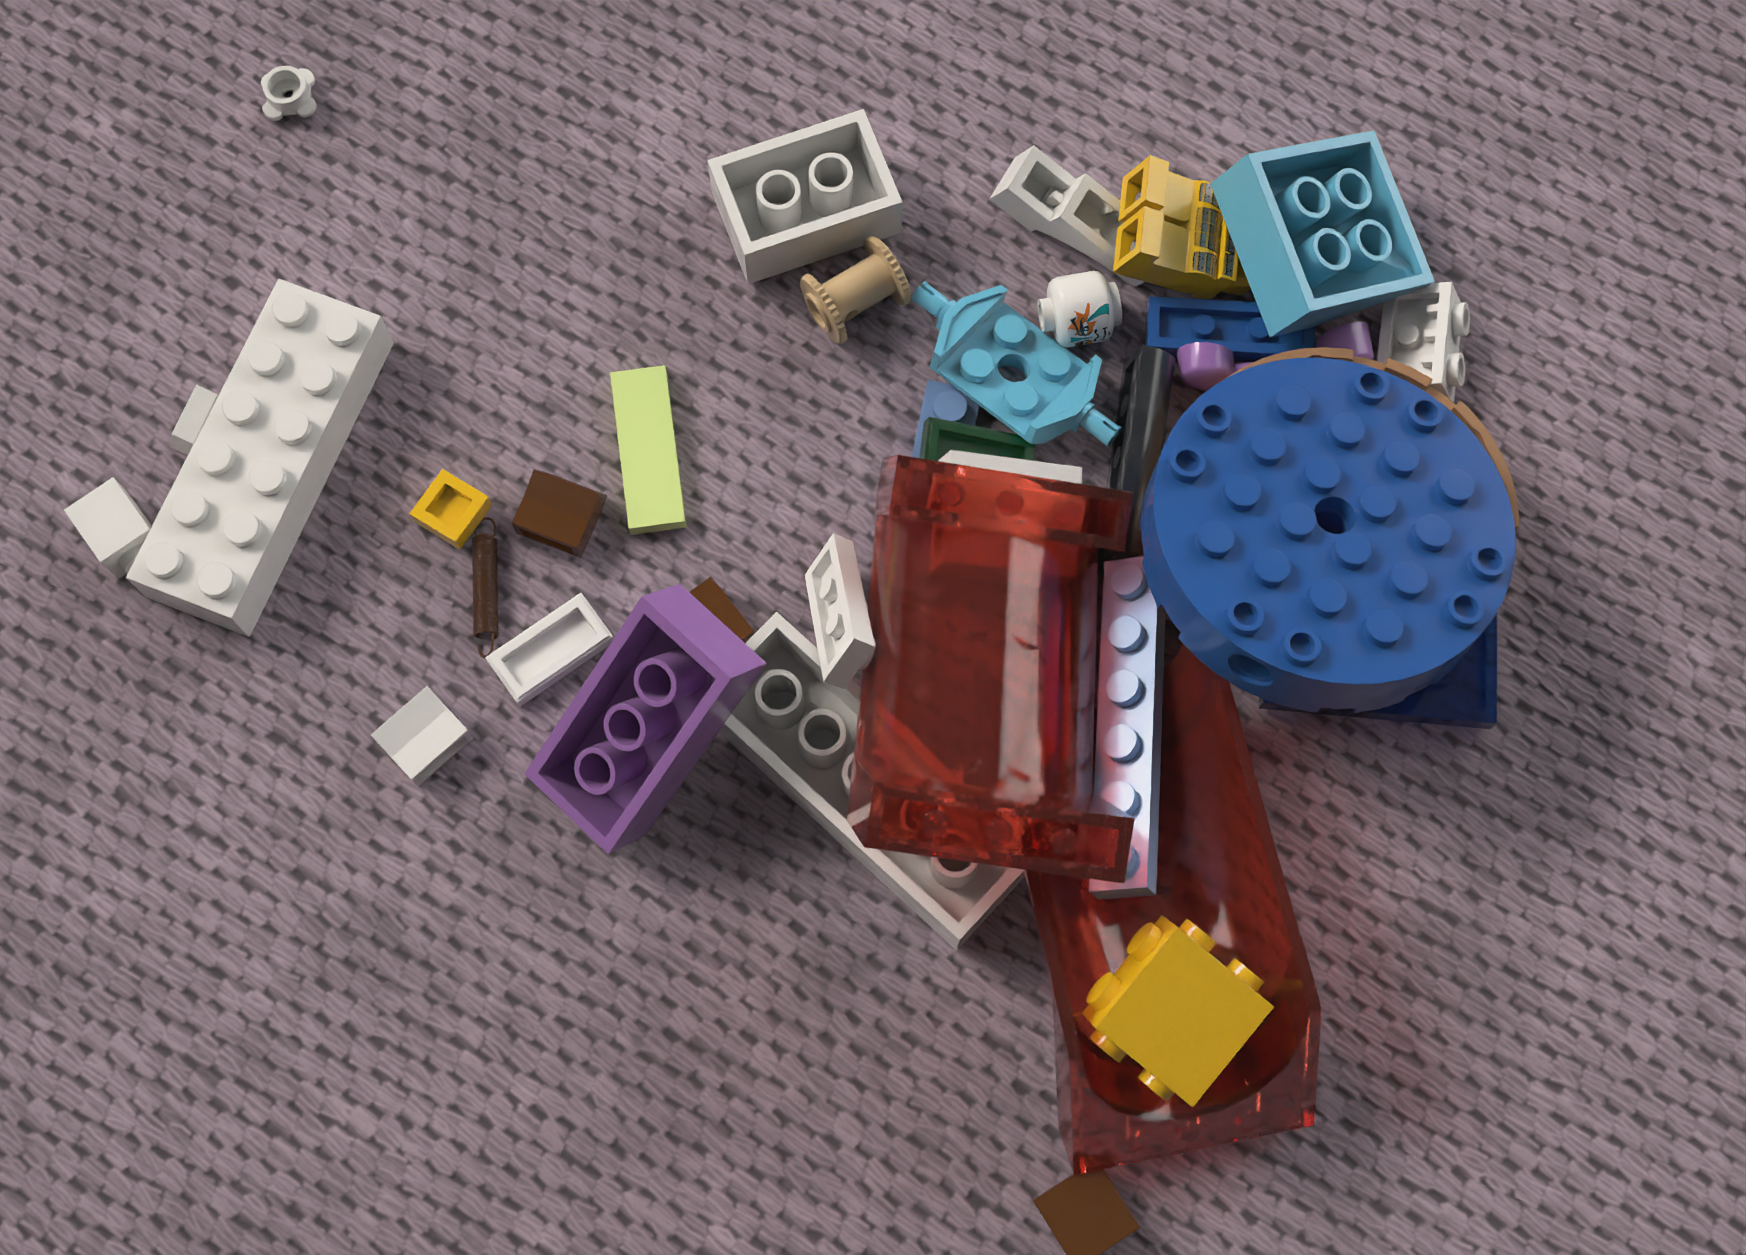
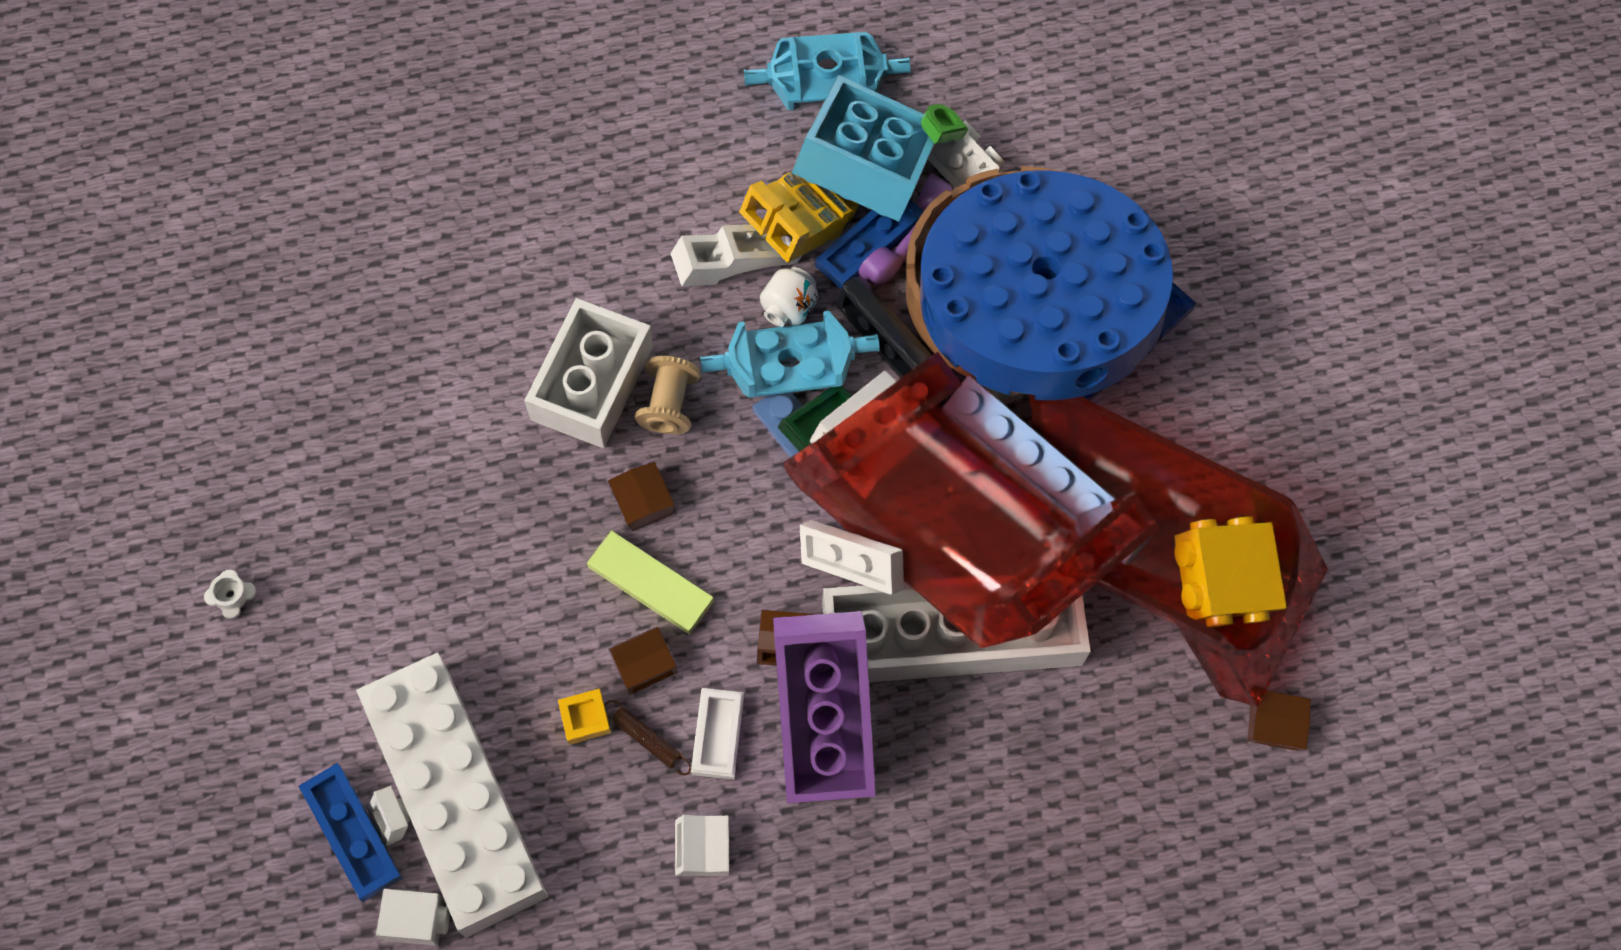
camera: 50 degrees left, 5 degrees down
none -> blue plate [298,763,403,902]
none -> reddish brown piece [608,461,675,531]
none -> medium azure plate [744,32,910,111]
none -> bright green tile [921,104,969,145]

